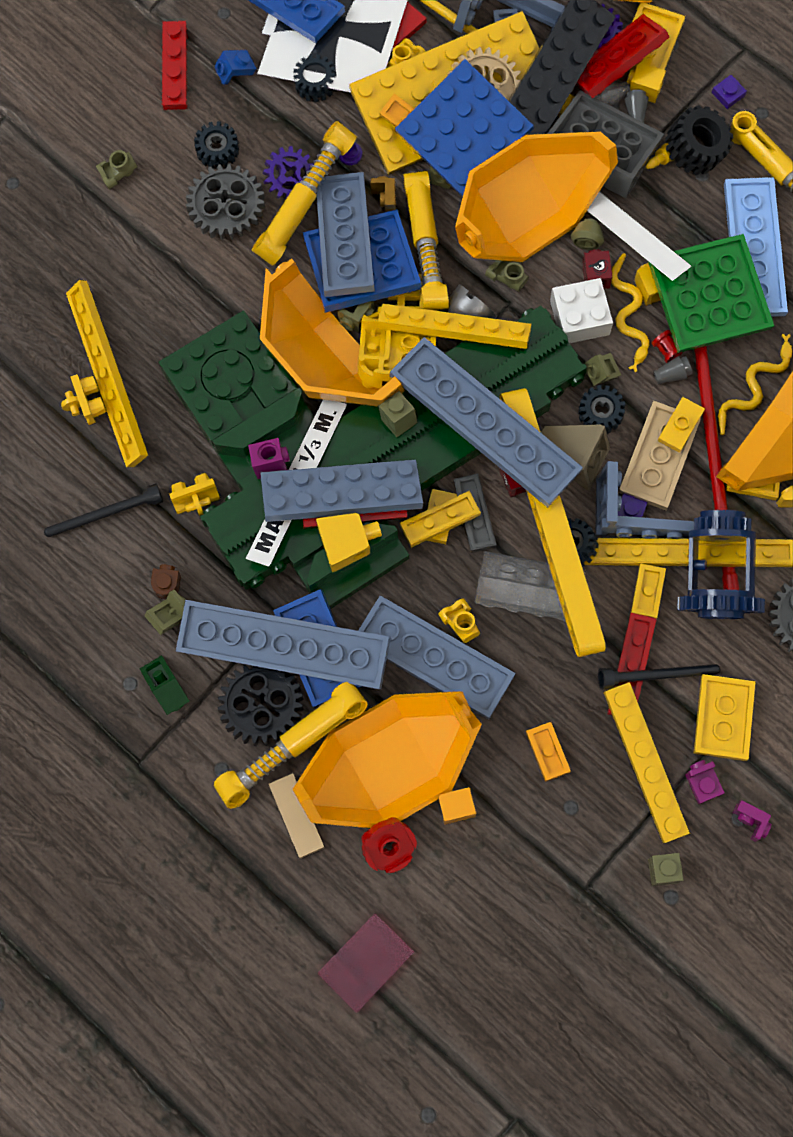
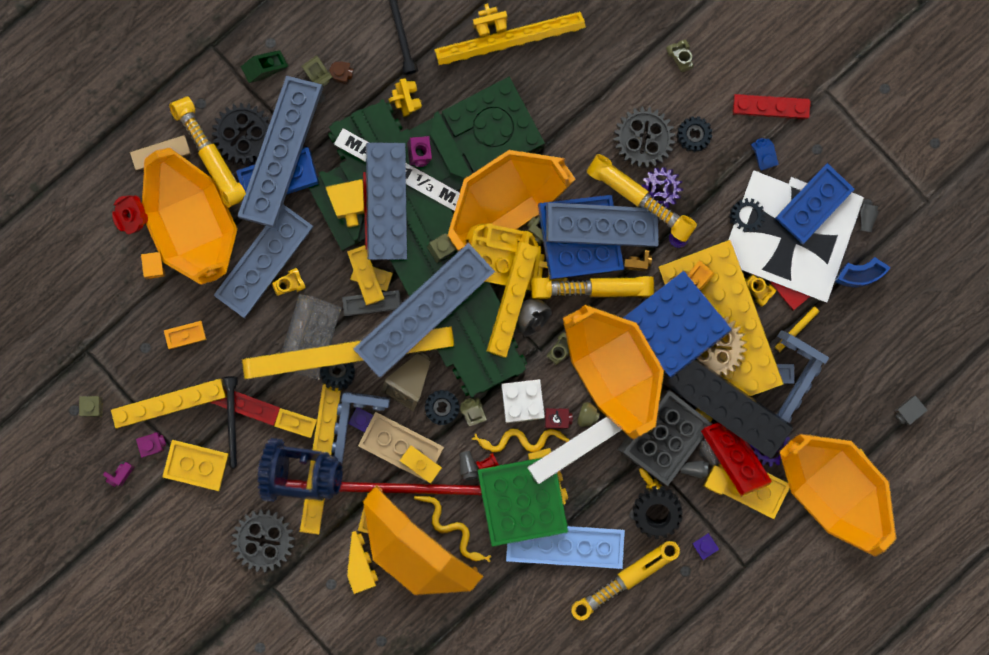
camera: 85 degrees right, 10 degrees up
clear pink tile [317,914,414,1013] -> none

